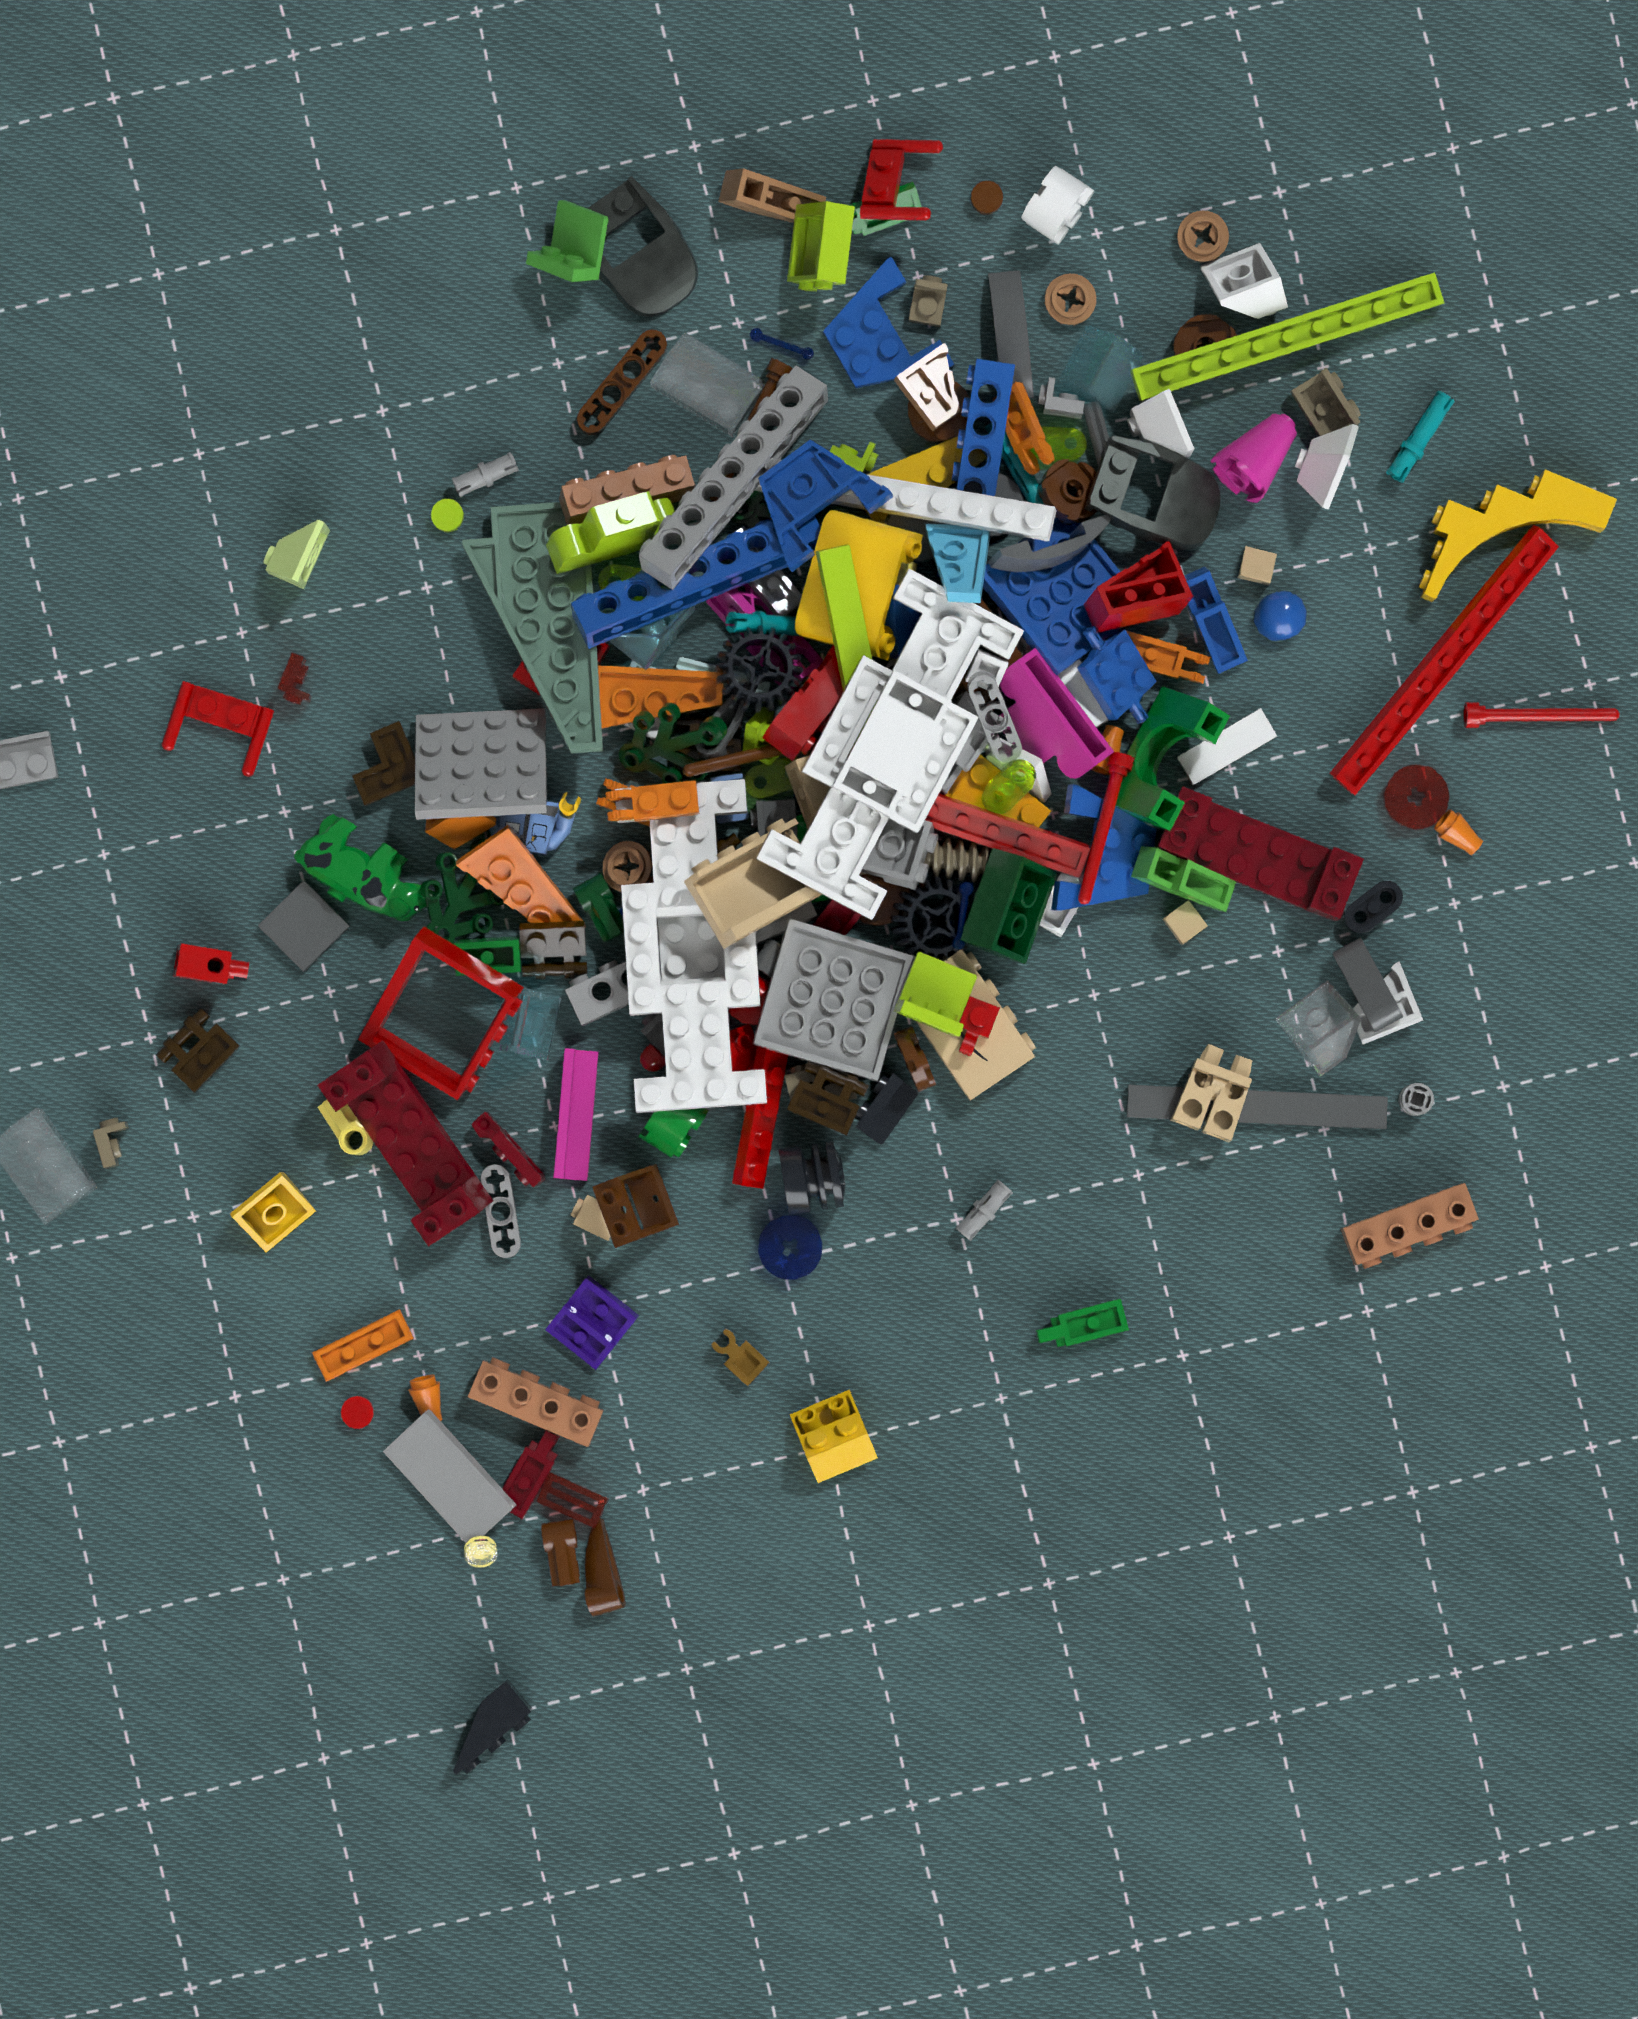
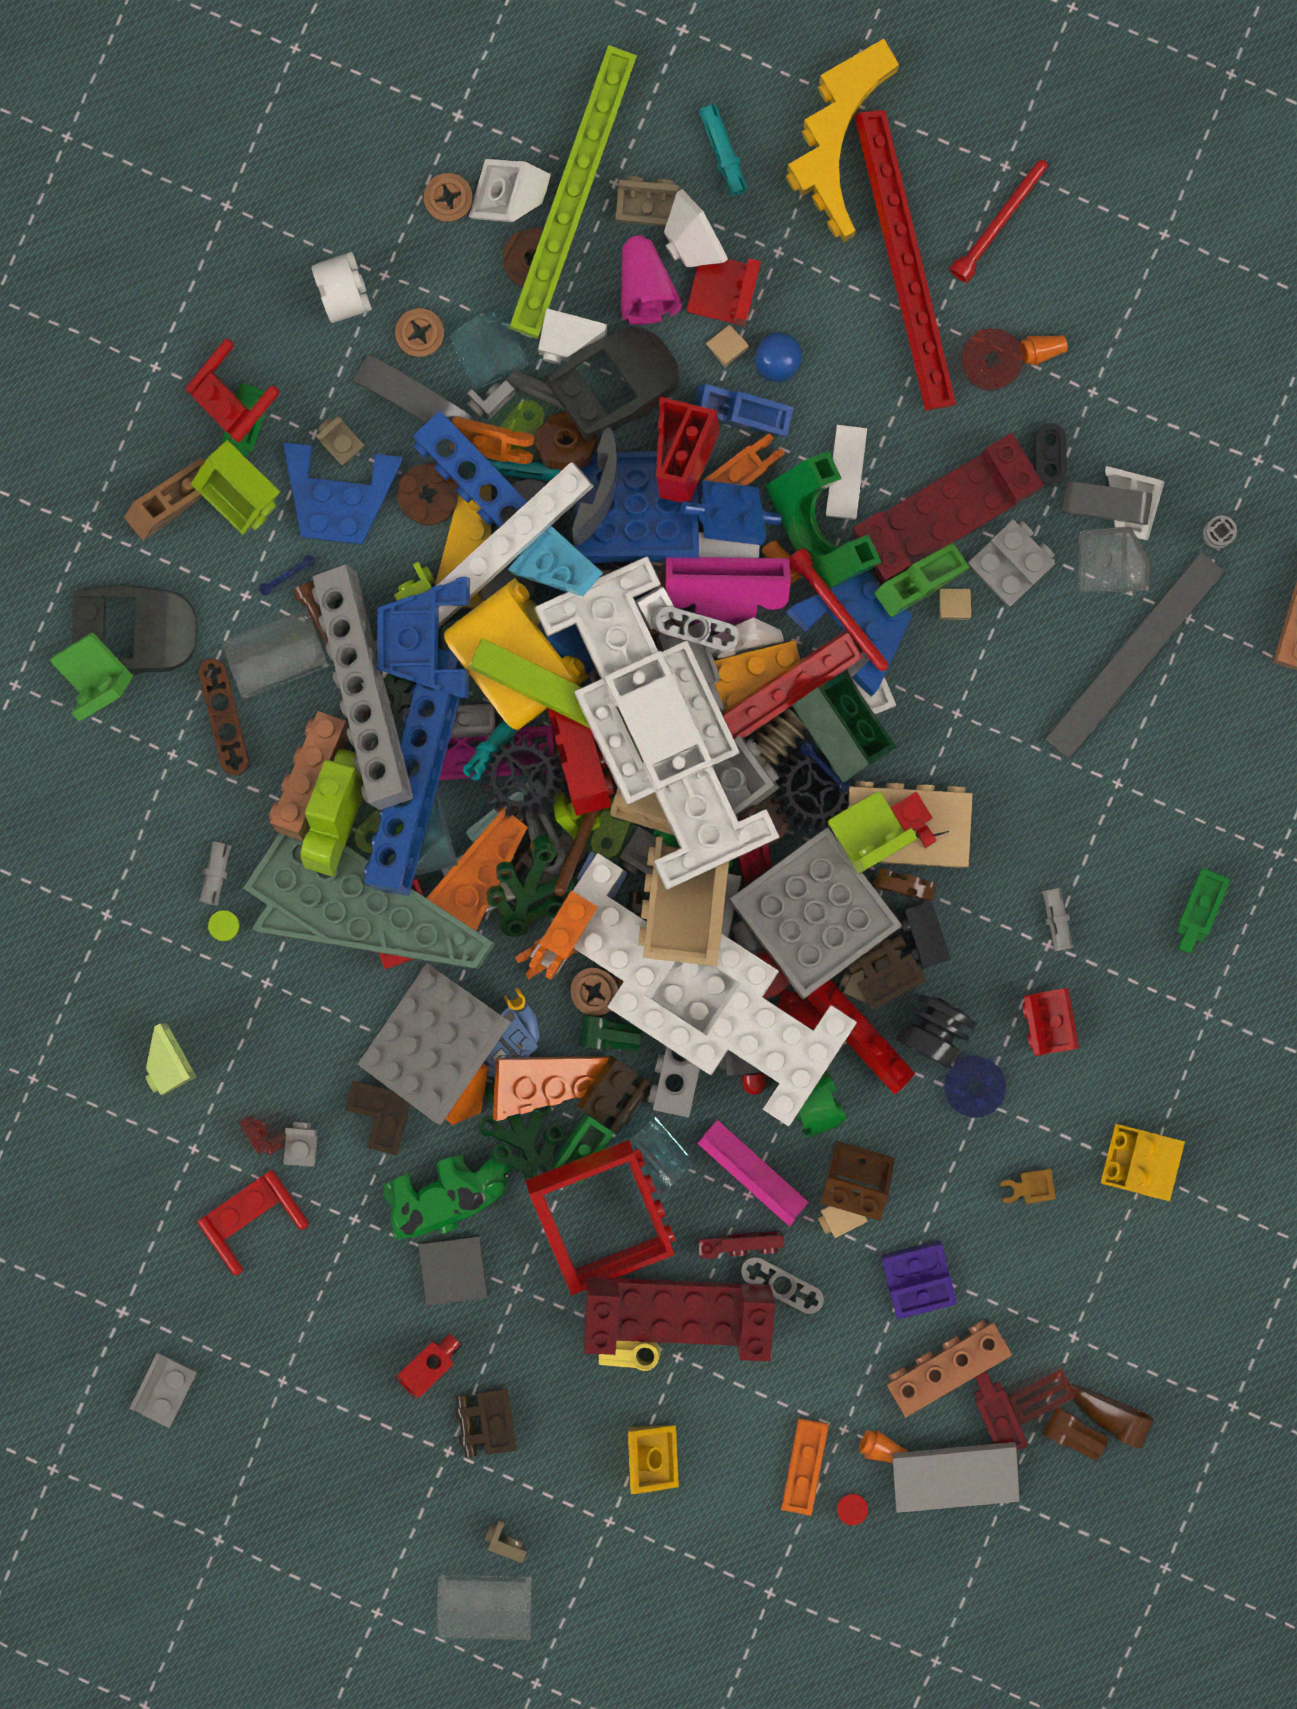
camera: 55 degrees left, 0 degrees up
black slope [453,1679,533,1775] -> none
clear tile [464,1536,497,1568] -> none
wing [894,343,960,431] -> none
reddish brown tile [971,181,1003,215] -> none
clear neon green plate [982,759,1036,814] -> none
tan hips [1170,1044,1252,1142] -> none
none -> light grey bracket [284,1122,318,1167]
none -> red bracket [687,259,761,327]
none -> light grey plate [968,520,1056,608]
none -> red bracket [1022,988,1079,1056]

